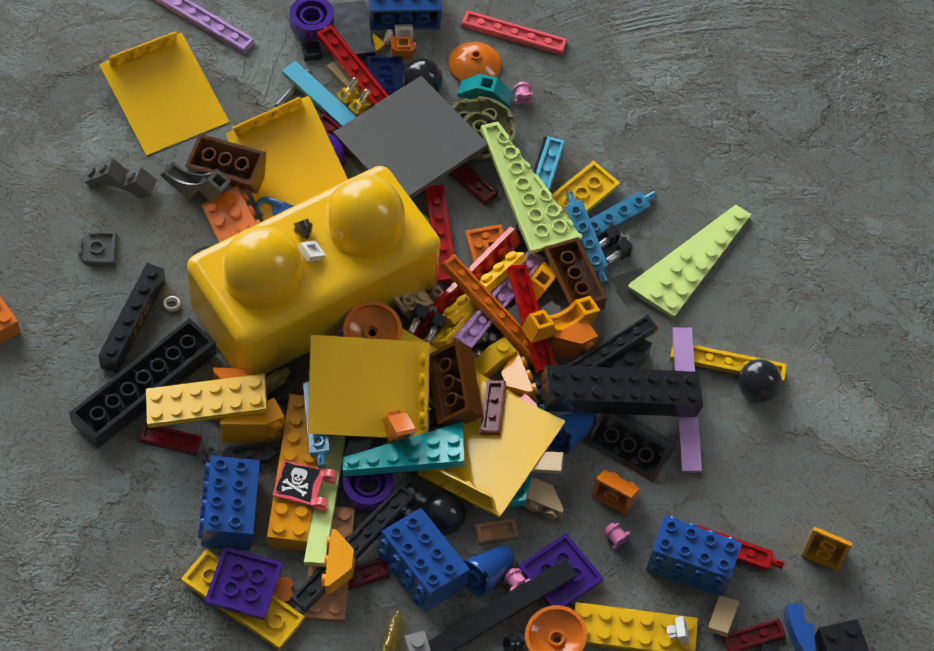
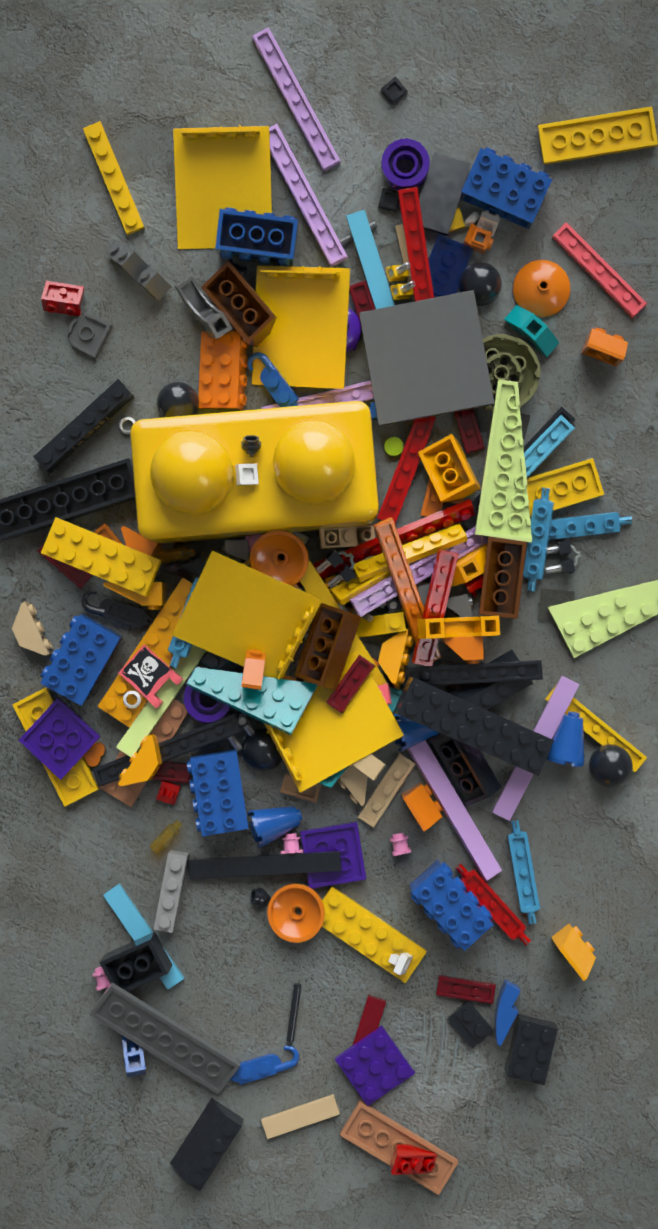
camera: 35 degrees right, 30 degrees up
bright pink brick [514,82,533,105] -> none
tan tile [708,596,739,637] -> none
none -> tan slope [12,602,53,656]
none -> red bracket [41,281,85,316]
none -> yellow plate [83,121,145,236]
none -> white piece [123,691,141,709]
none -> red tile [156,781,181,805]
none -> blue brick [215,207,298,267]
none -> lavender tile [269,124,348,267]
none -> tan tile [358,753,415,828]
none -> lavender tile [407,741,502,881]
none -> light orange slope [418,434,481,502]
none -> red tile [463,575,483,596]
none -> dark azure plate [507,820,540,924]
none -> blue cone [547,711,584,767]
none -> orange slope [581,328,628,367]

